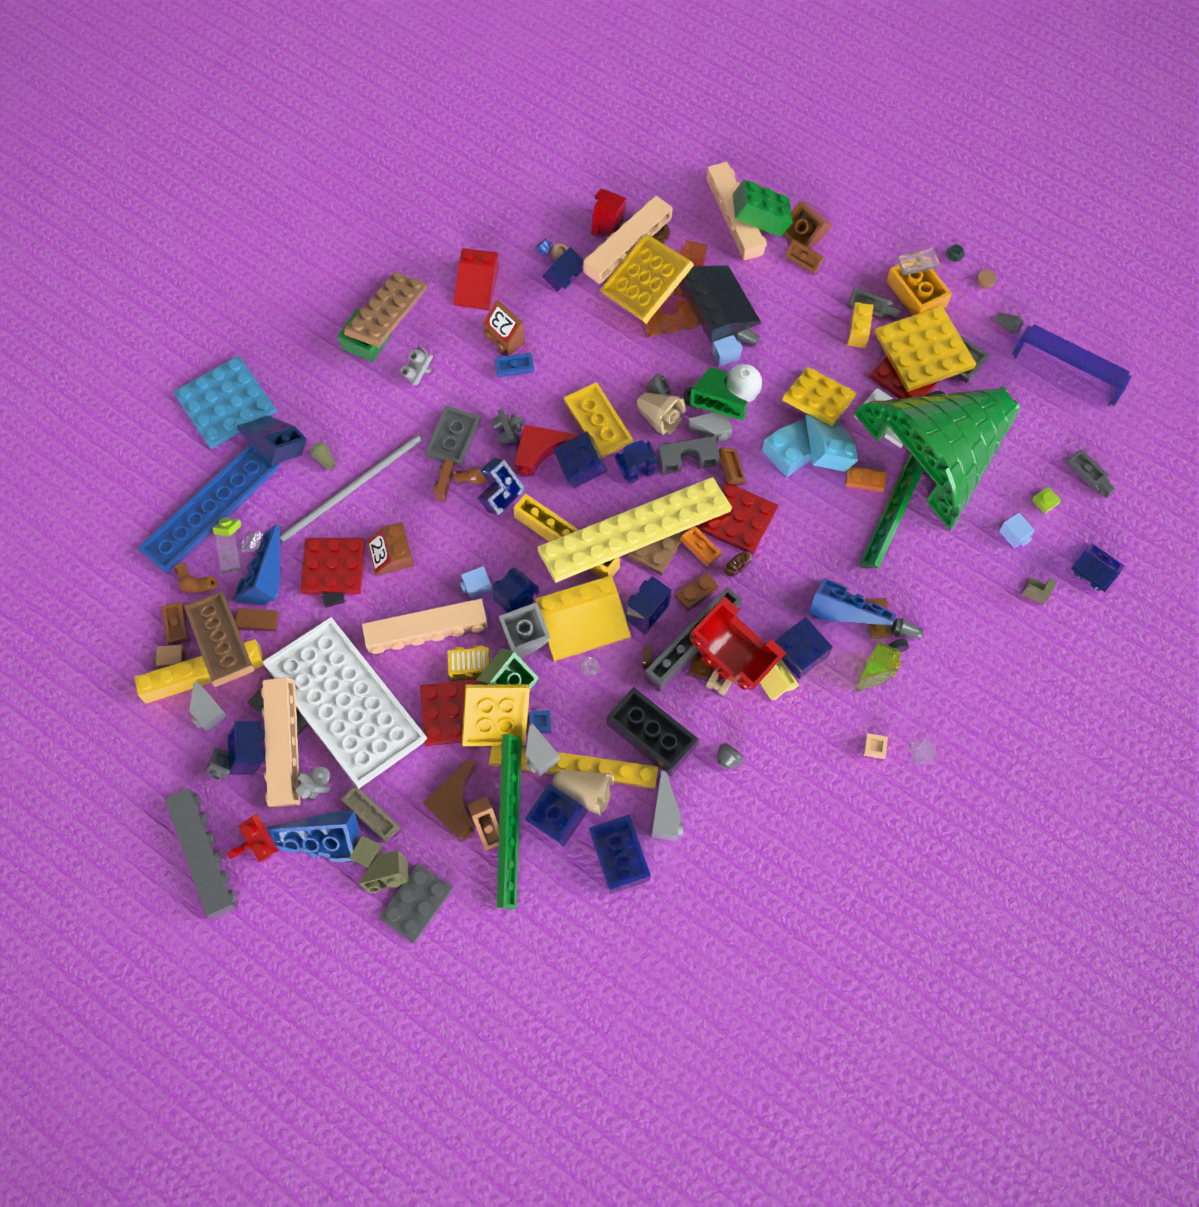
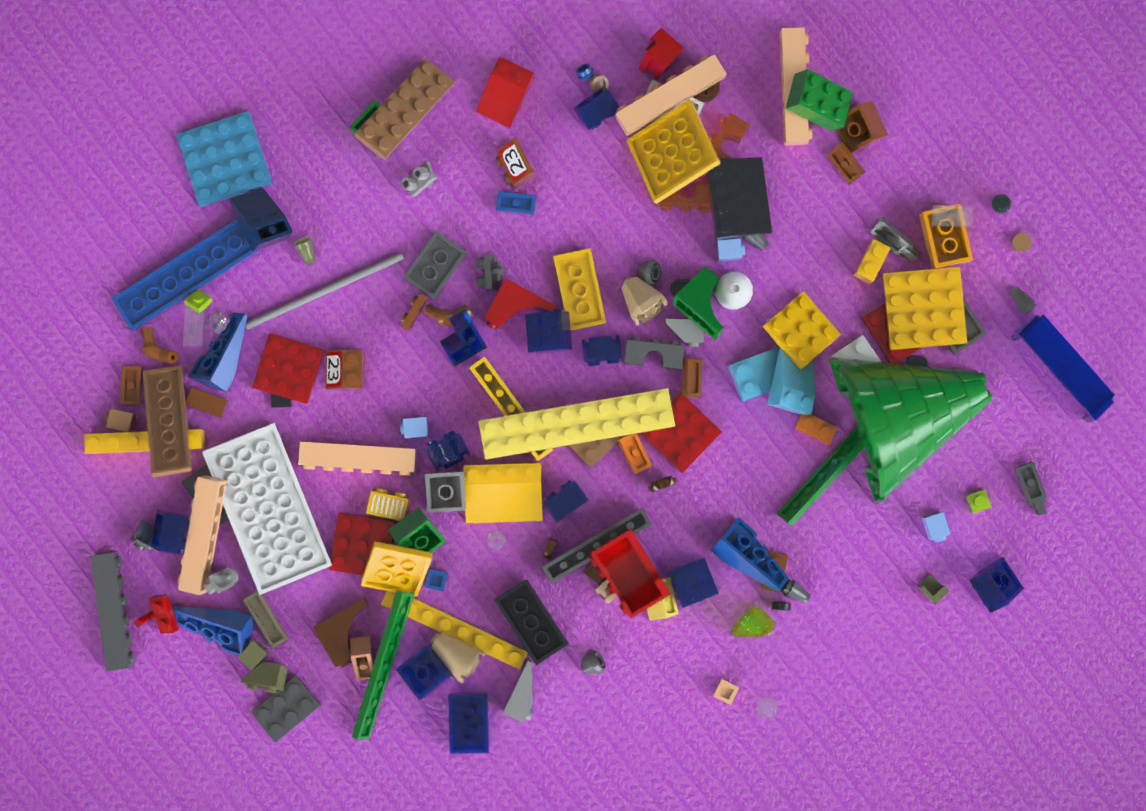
camera: 15 degrees right, 20 degrees up
light grey slope [189,681,227,732] -> none
light grey slope [526,724,560,776] -> none
dark orange plate [675,572,719,611] -> none

